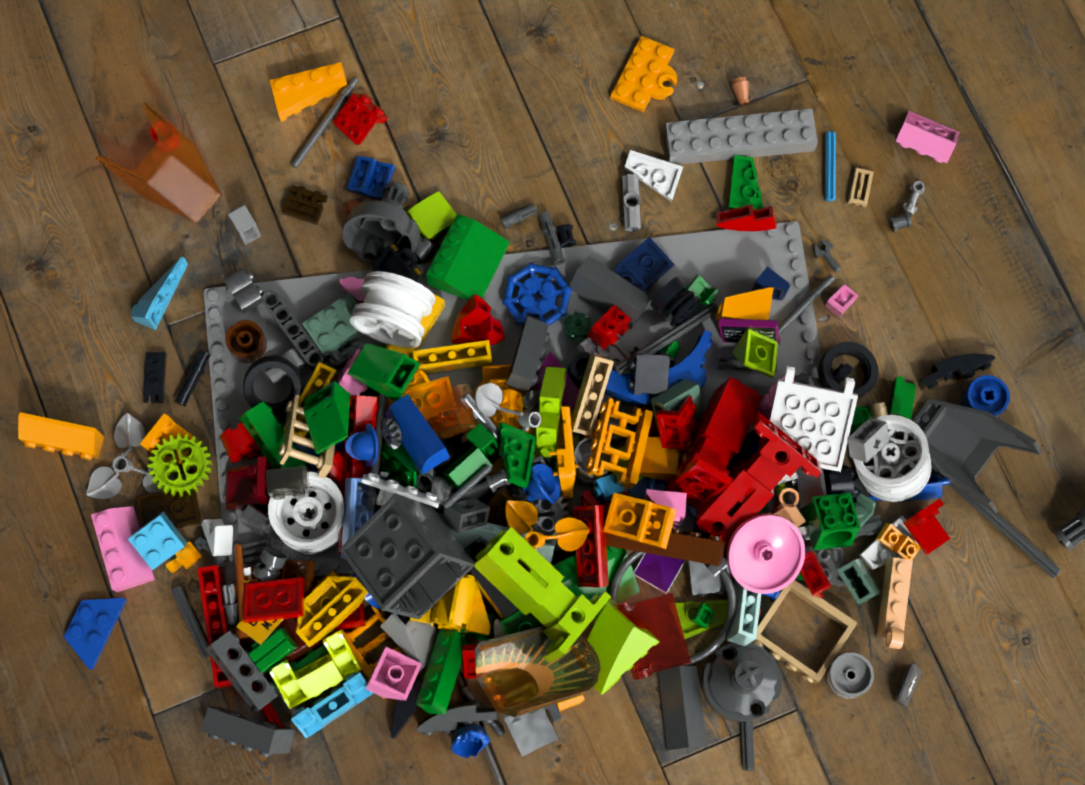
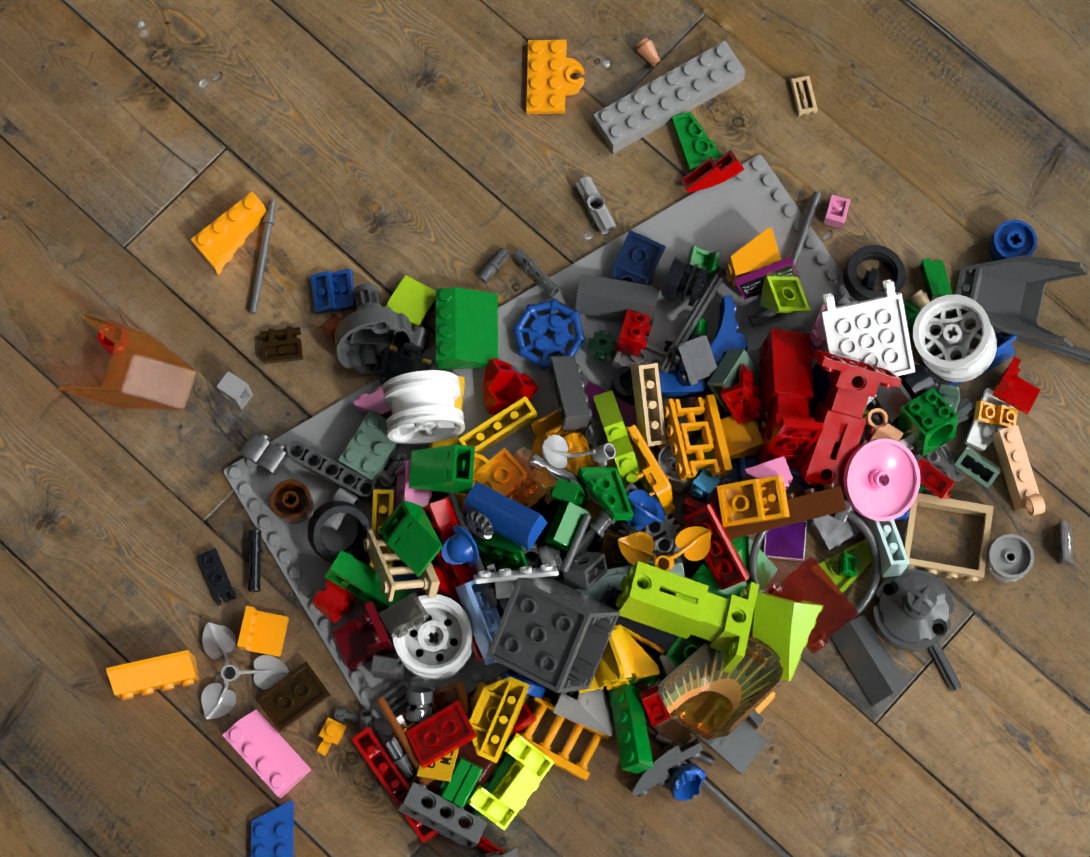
camera: 20 degrees left, 0 degrees up
medium azure brick [128,512,187,570] -> none
medium azure wedge [131,257,188,330] -> none
lime gear [147,433,213,497] -> none
dark grey axle [171,586,210,659] -> none
white slope [201,519,233,556] -> none
medium azure bracket [291,672,374,738] -> none
red bracket [333,93,388,145] -> none
bright pink slope [365,647,422,701] -> none
black slope [391,679,423,739] -> none
black bush [556,224,576,248] -> none
white wing [624,150,683,202] -> none
dark blue tile [752,266,790,301] -> none
dark grey bar [813,239,841,272] -> none
dark azure axle [825,131,836,202] -> none
light grey brick [848,417,889,463] -> none
dark grey bush [888,211,912,233] -> none
bright pink slope [896,111,960,163] -> none
light grey bar [902,181,925,216] -> none
black slope [918,354,996,390] -> none

